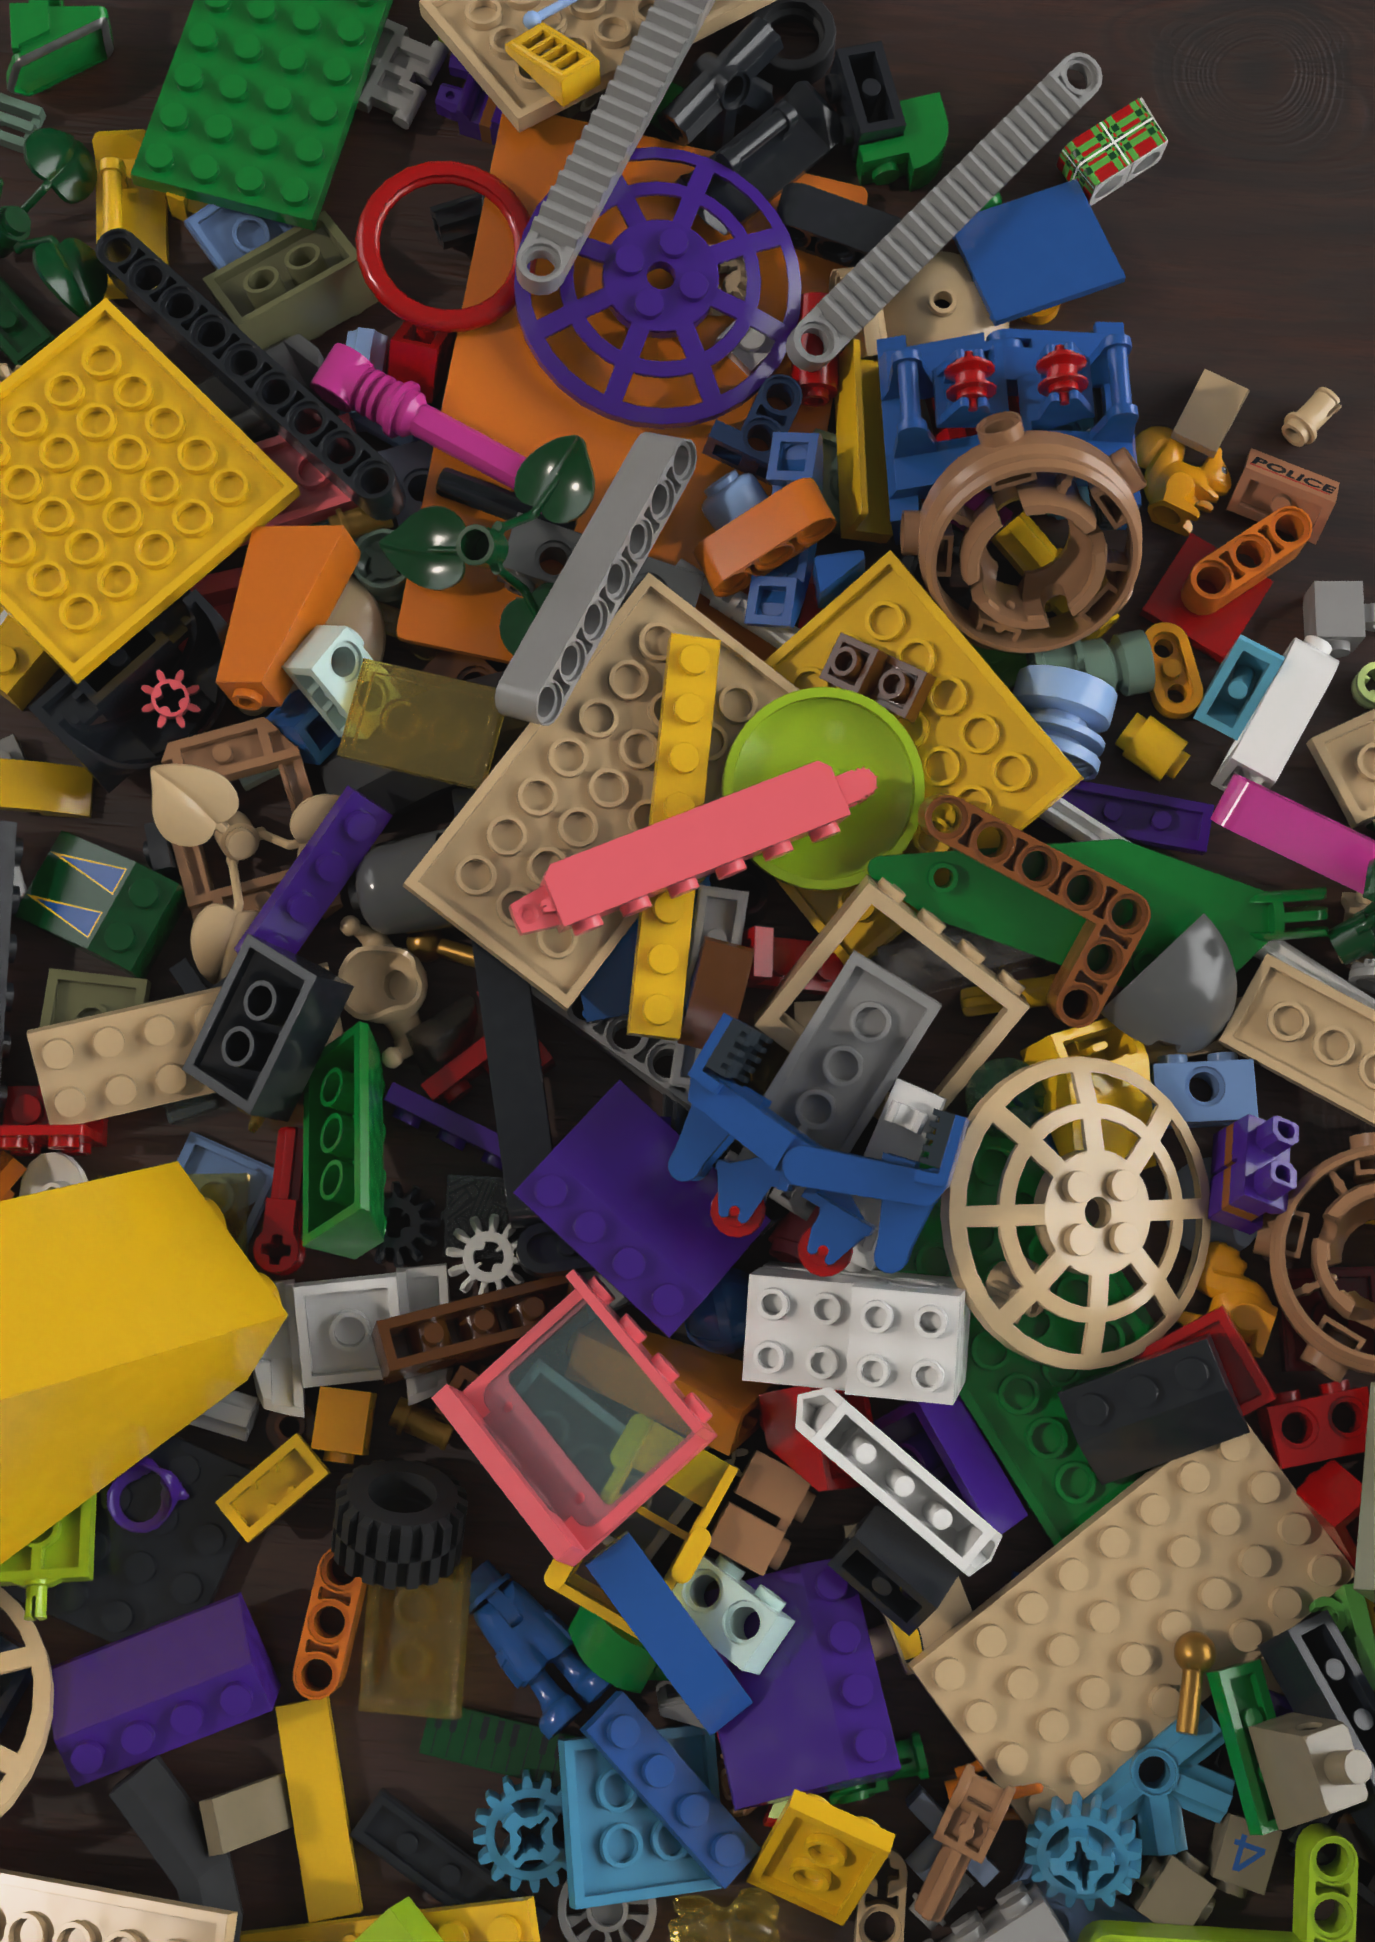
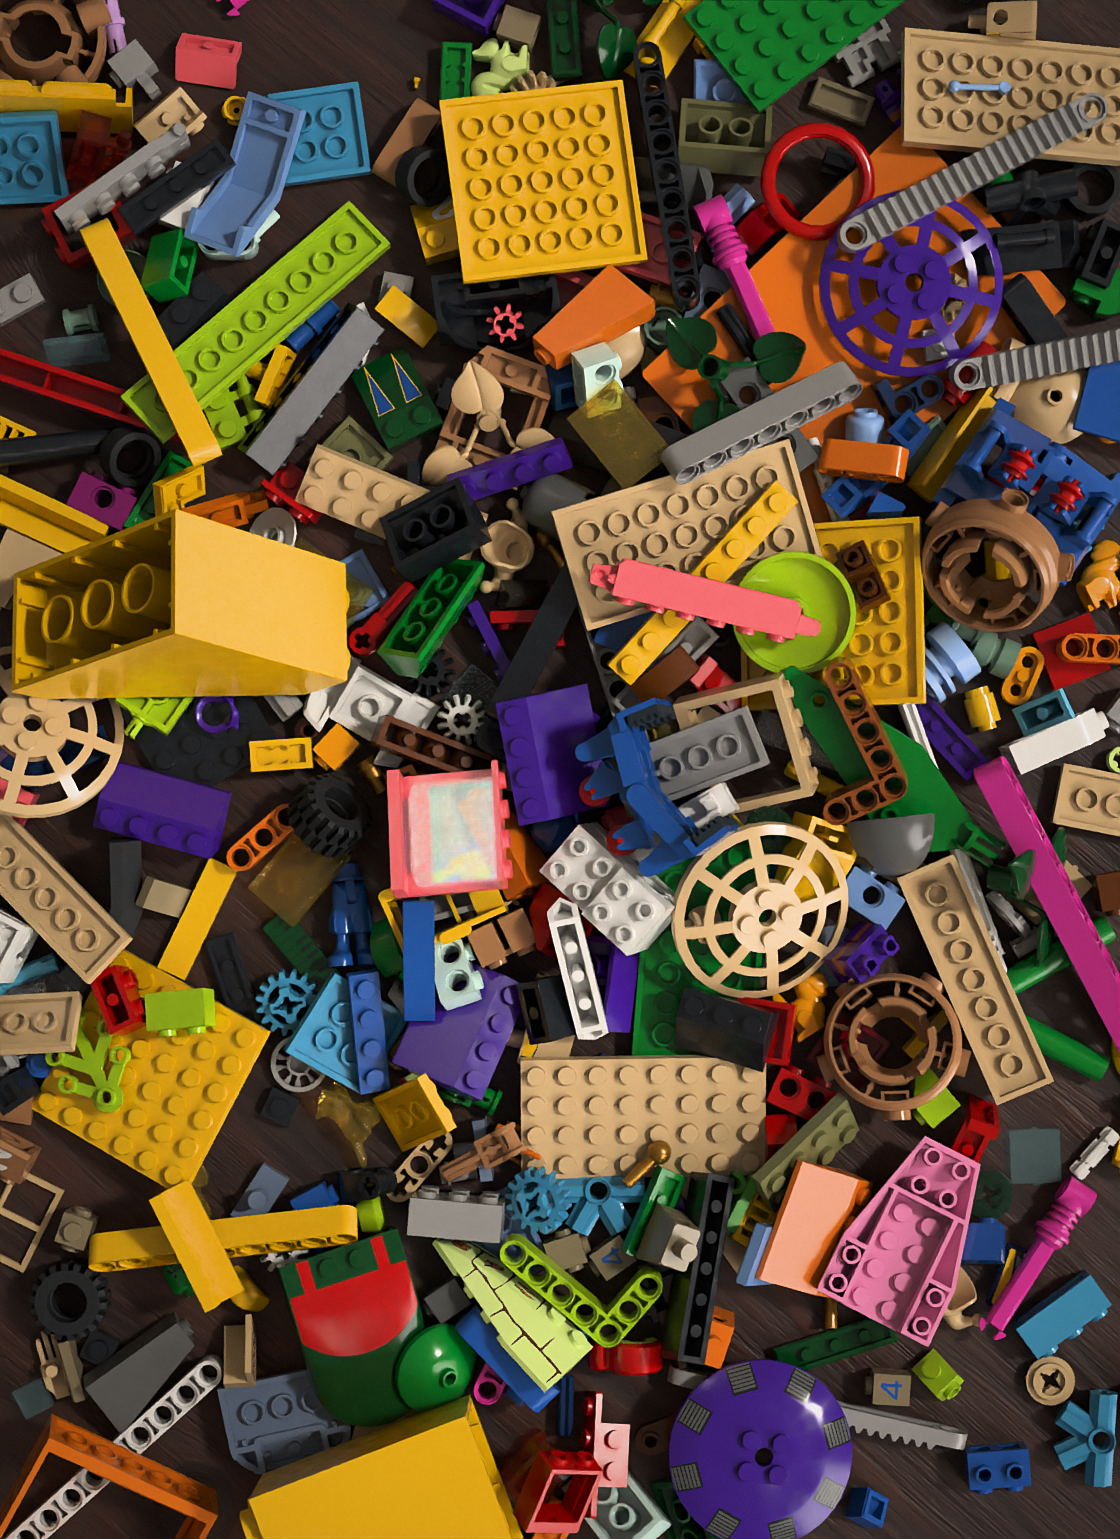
camera: 35 degrees right, 10 degrees up
yellow slope [505,22,601,107] -> none
none -> dark tan tile [807,77,875,129]

